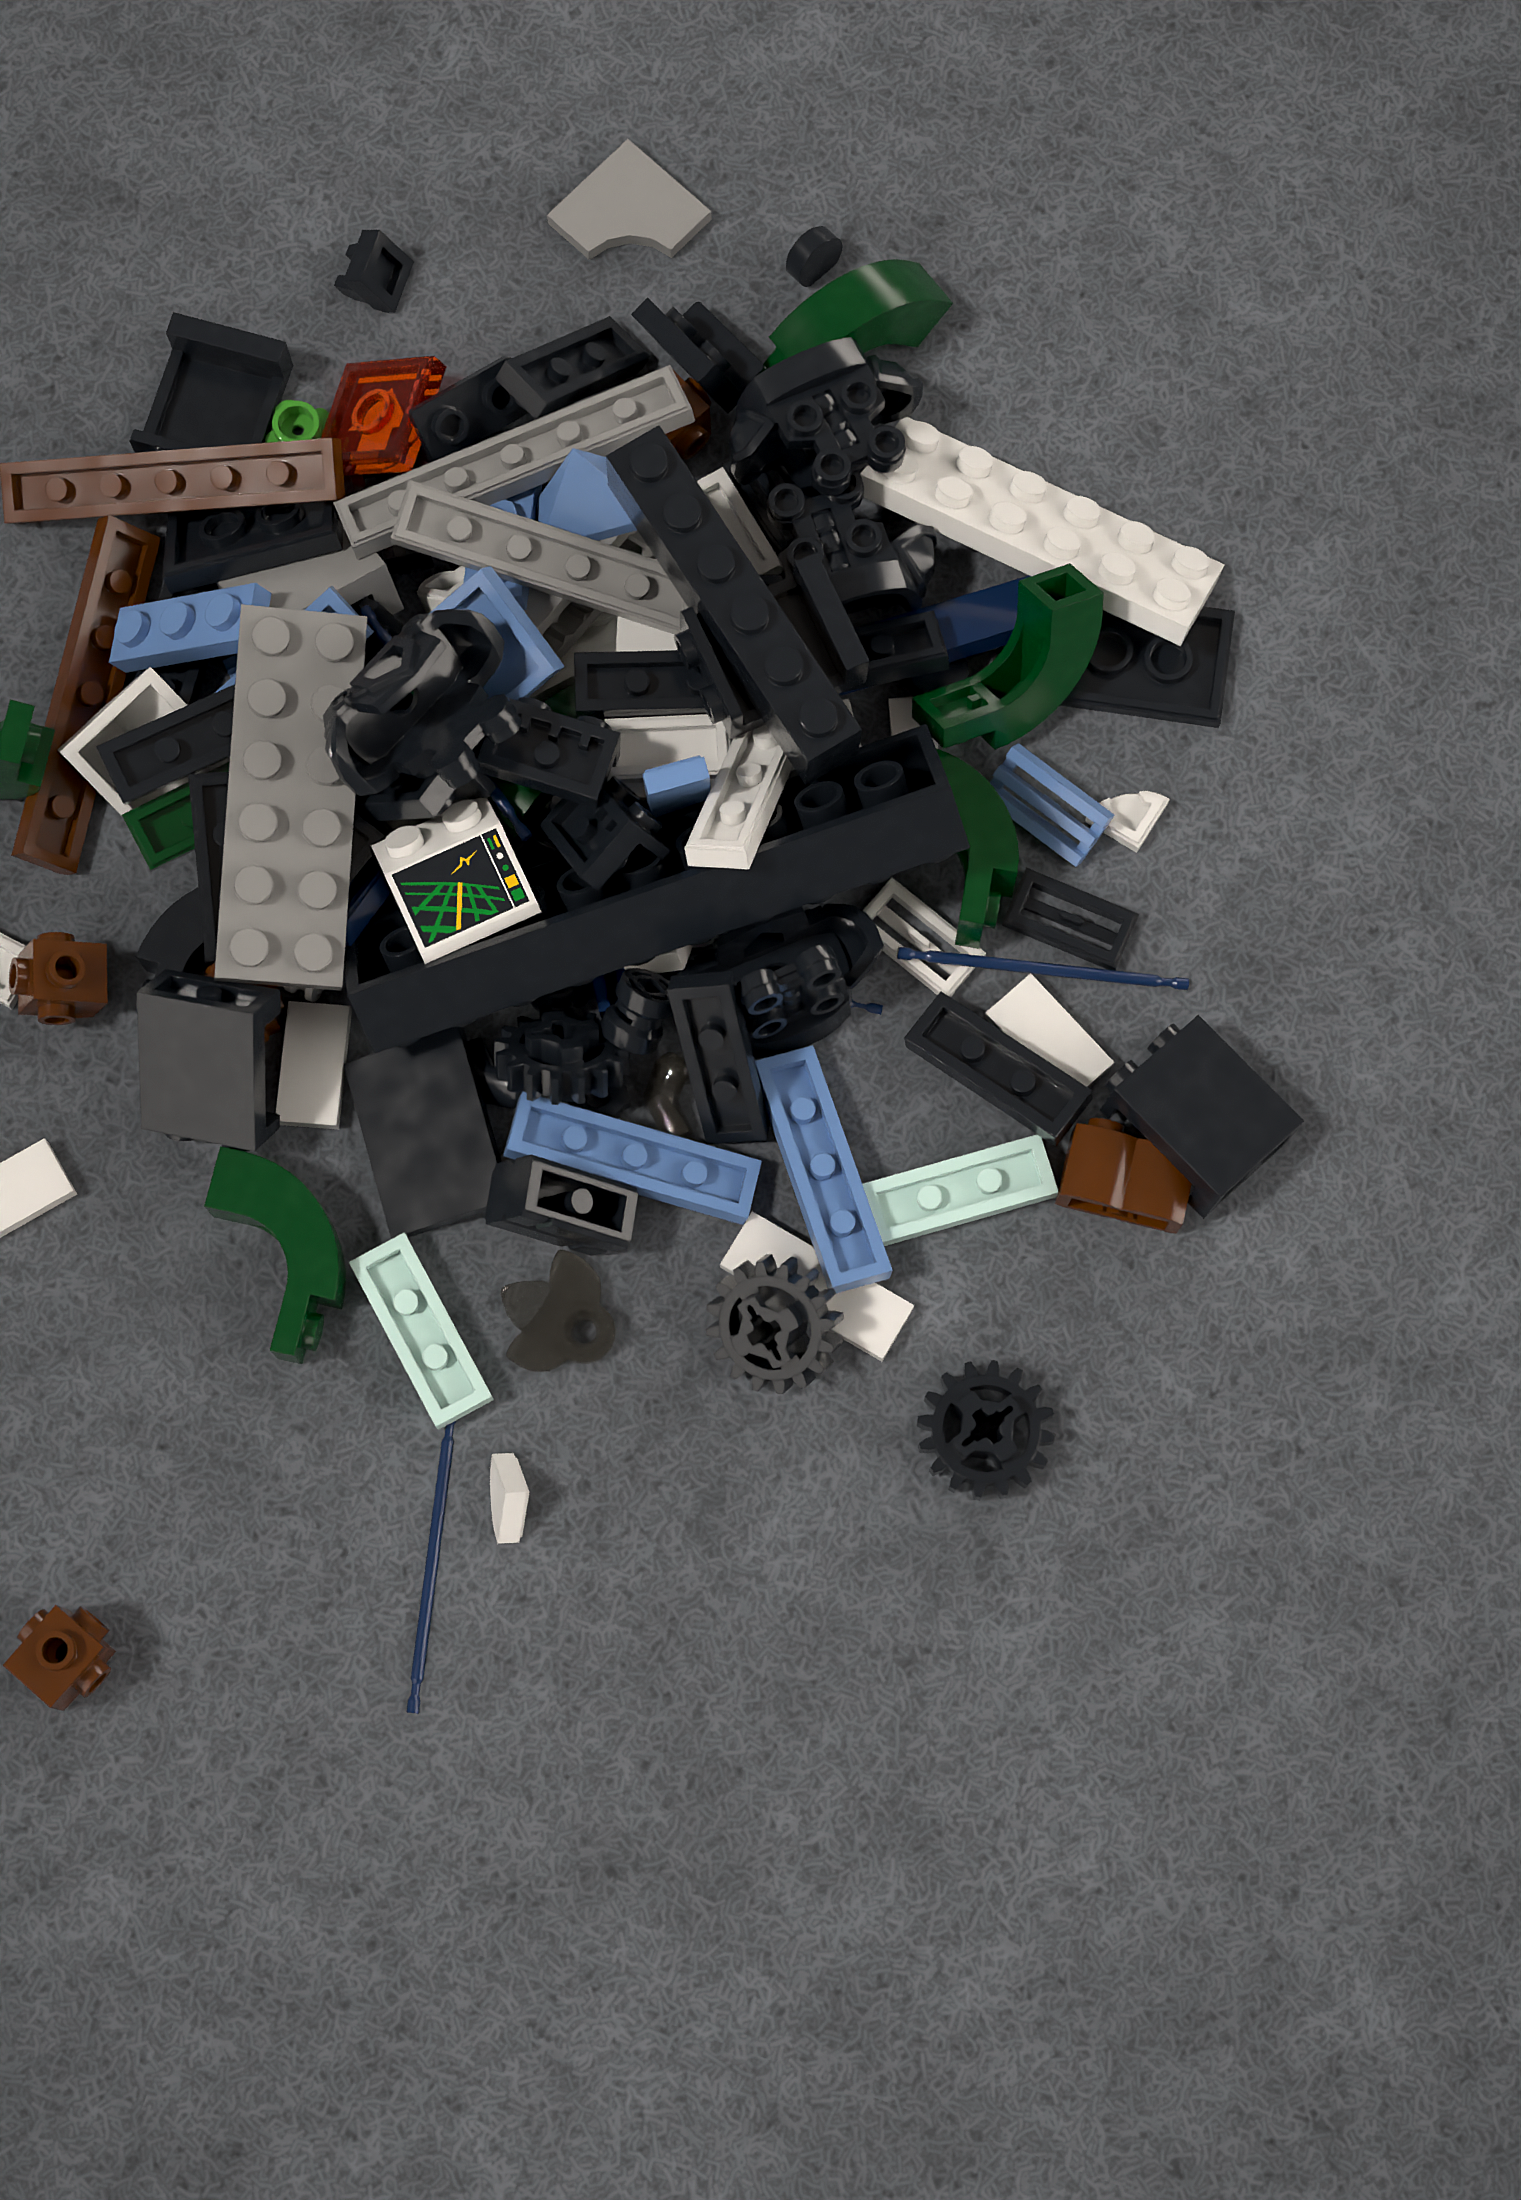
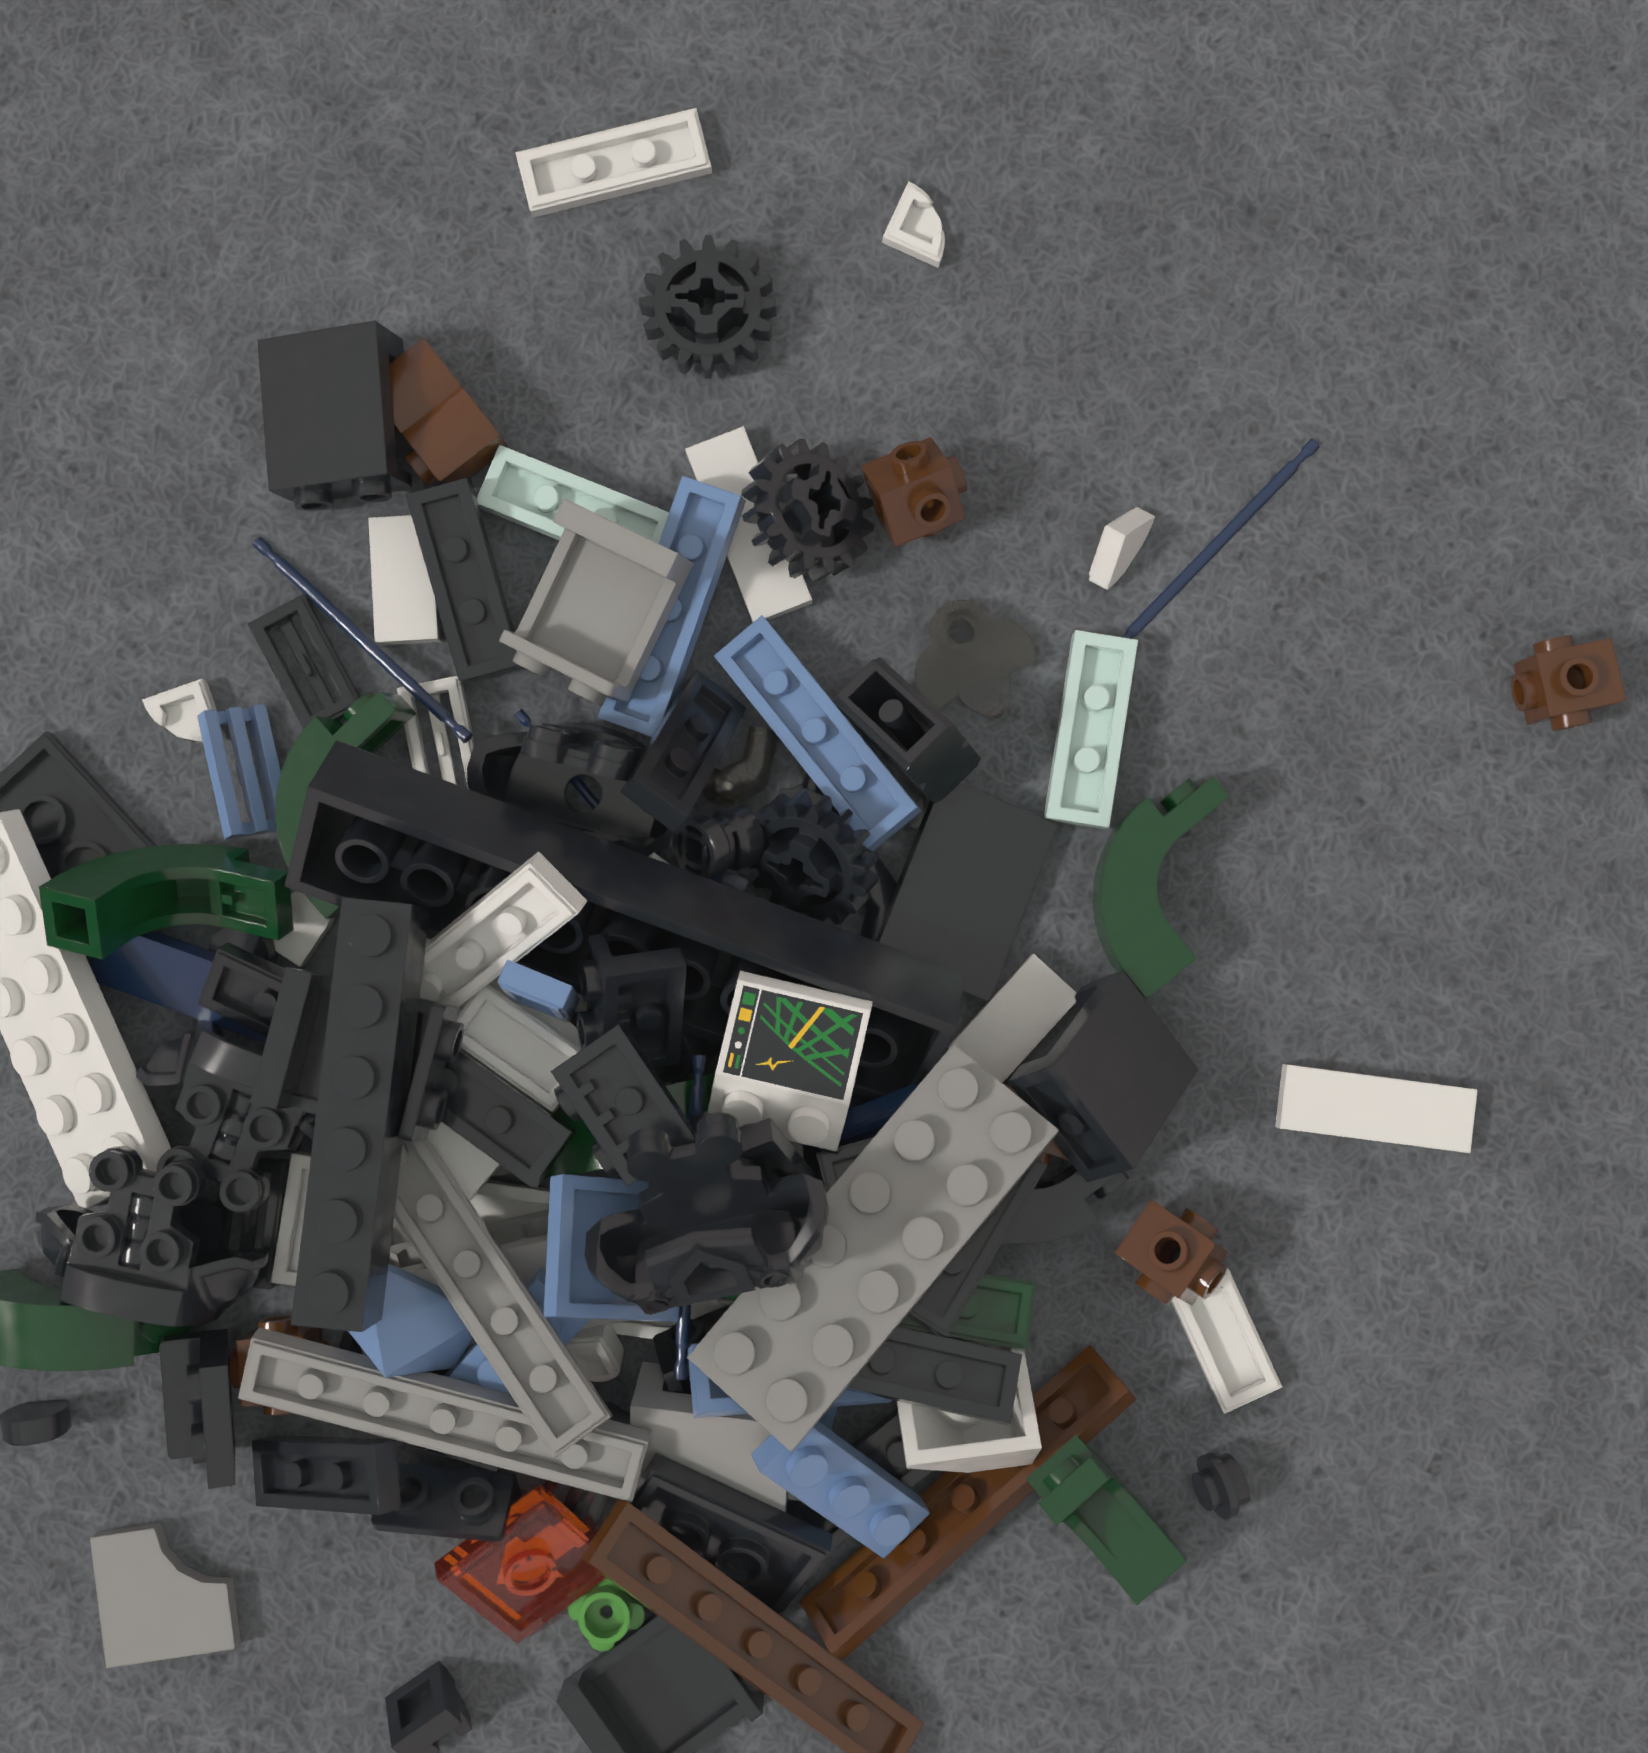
camera: 145 degrees left, 10 degrees up
none -> light grey panel [499,498,694,706]
none -> white tile [515,108,712,218]
none -> reddish brown brick [861,437,967,547]
none -> white tile [882,181,945,268]

